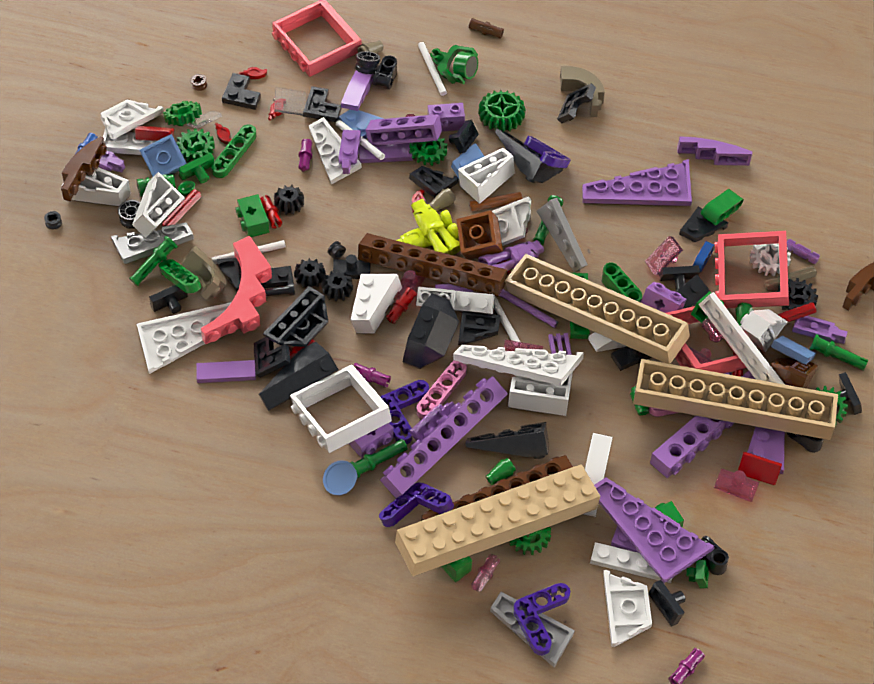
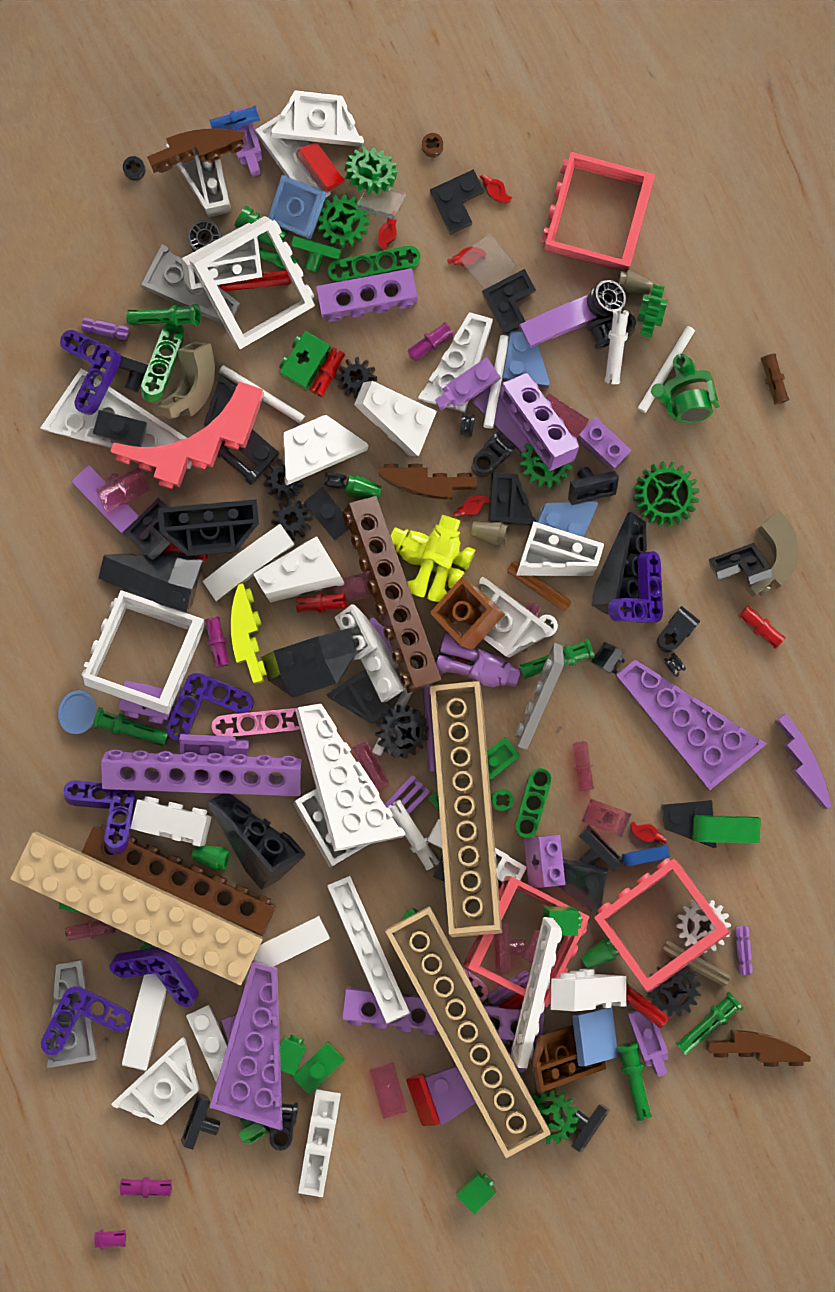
camera: 55 degrees right, 30 degrees up
none -> dark purple beam [60,330,121,415]
none -> medium lavender axle [81,318,129,341]
none -> black tile [93,410,147,447]
none -> clear pink tile [96,468,150,513]
none -> dark purple beam [109,947,198,1007]
none -> white slope [122,973,171,1071]
none -> white wedge [130,796,212,846]
none -> white window [189,216,315,349]
none -> white slope [203,524,295,602]
none -> neon yellow slope [231,583,267,684]
none -> white wing [282,415,369,485]
none -> green tile [292,1041,345,1095]
none -> white slope [298,1089,341,1197]
none -> medium lavender brick [316,268,417,322]
none -> white plate [327,876,410,1024]
none -> green cone [344,474,382,500]
none -> white wedge [354,381,437,457]
none -> black gear [375,704,429,759]
none -> reddish brown slope [379,463,477,500]
none -> white pin [387,800,440,870]
none -> green brick [456,1170,496,1215]
none -> black bush [460,413,475,437]
none -> black piece [471,431,516,478]
none -> clear pink axle [573,741,594,791]
none -> black tile [591,642,625,674]
none -> white pin [604,309,629,384]
none -> red piece [630,822,668,844]
none -> green gear [637,283,668,338]
none -> black piece [657,606,700,653]
none -> black bush [663,652,686,677]
none -> green pin [676,992,744,1056]
none -> red pin [738,605,786,649]

